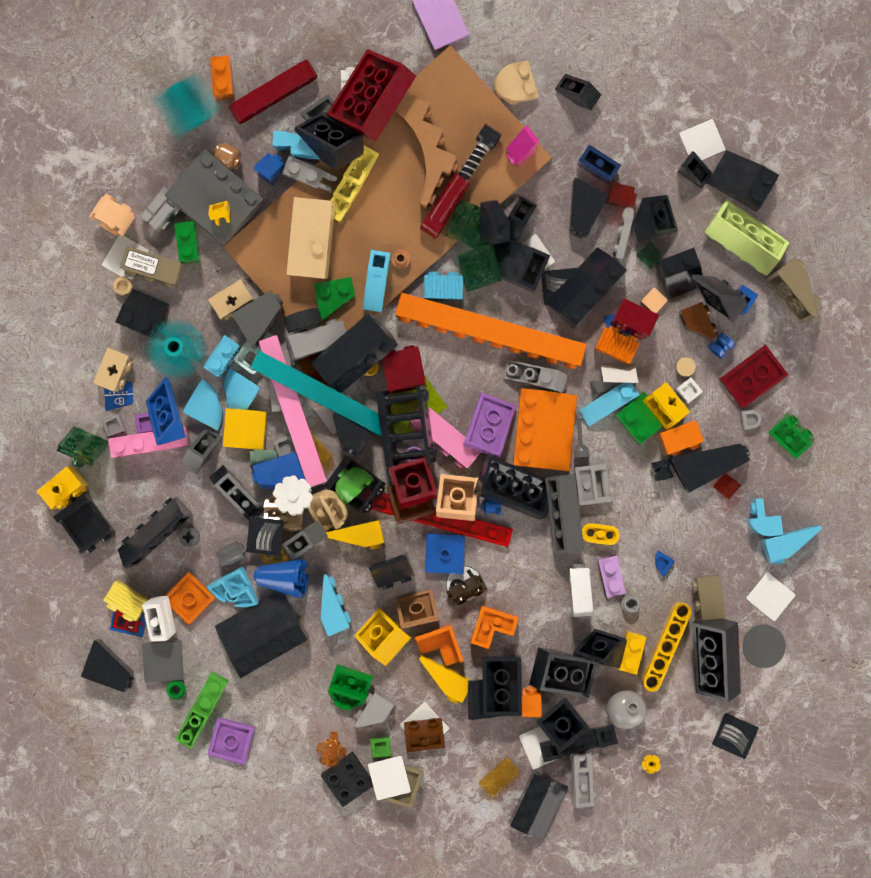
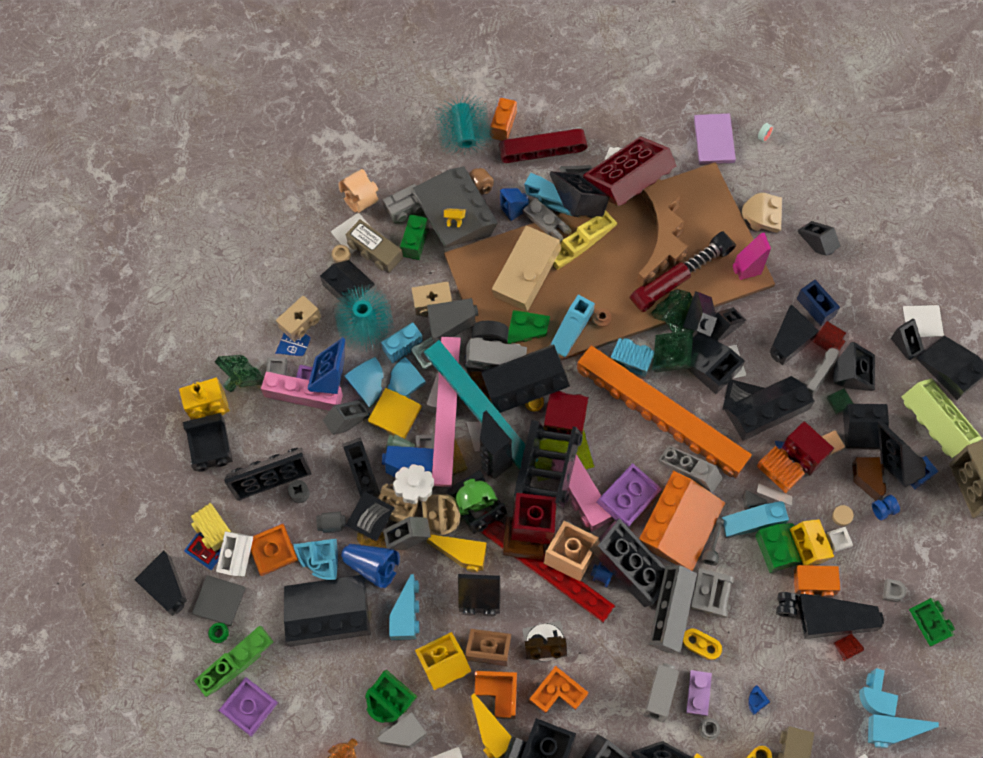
camera: 20 degrees right, 20 degrees down
blue plate [425,534,465,574] -> none
dark red tile [719,345,788,409] -> none

